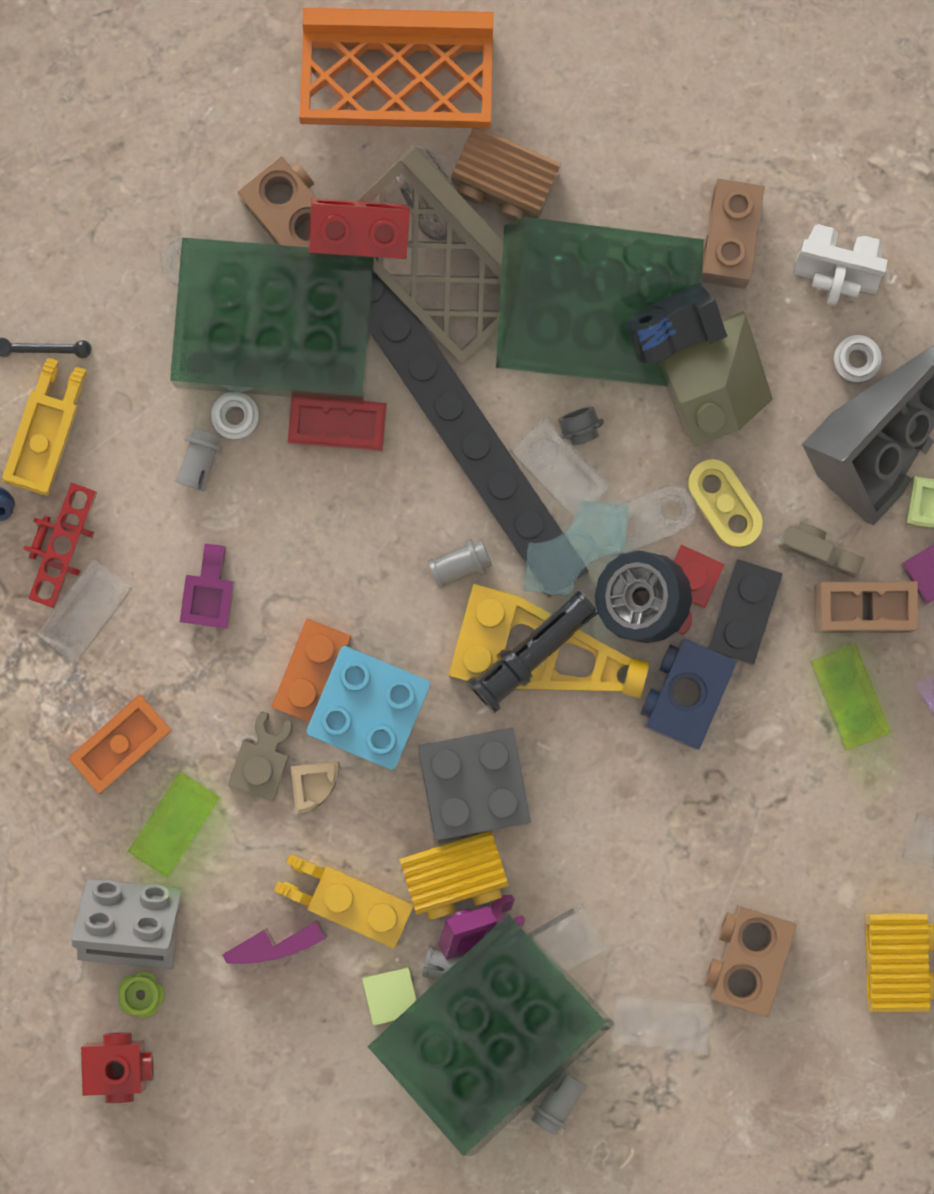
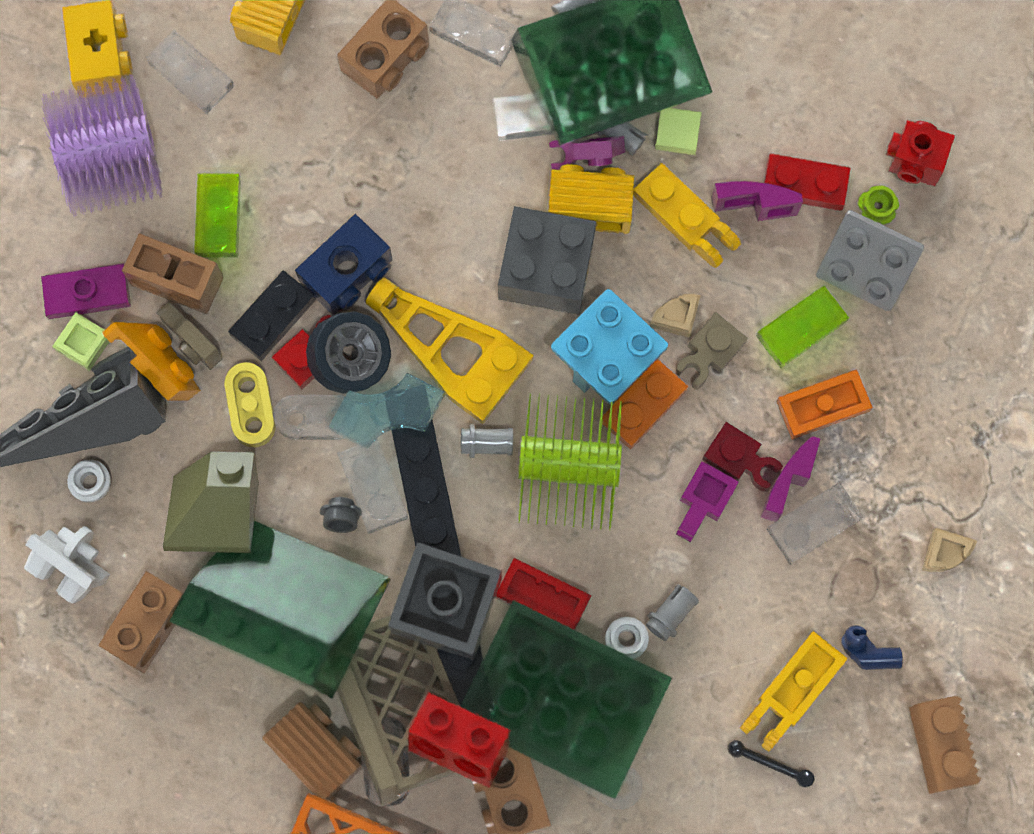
camera: 160 degrees left, 10 degrees down
red piece [23,482,97,609] -> none
black pin [466,591,598,713] -> none
black leg [625,283,728,364] -> none
none -> light orange wing [102,322,201,401]
none -> dark grey brick [388,542,502,661]
none -> lime piece [518,393,622,530]
none -> dark red plate [702,422,783,492]
none -> magenta slope [760,436,821,522]
none -> red plate [764,153,851,211]

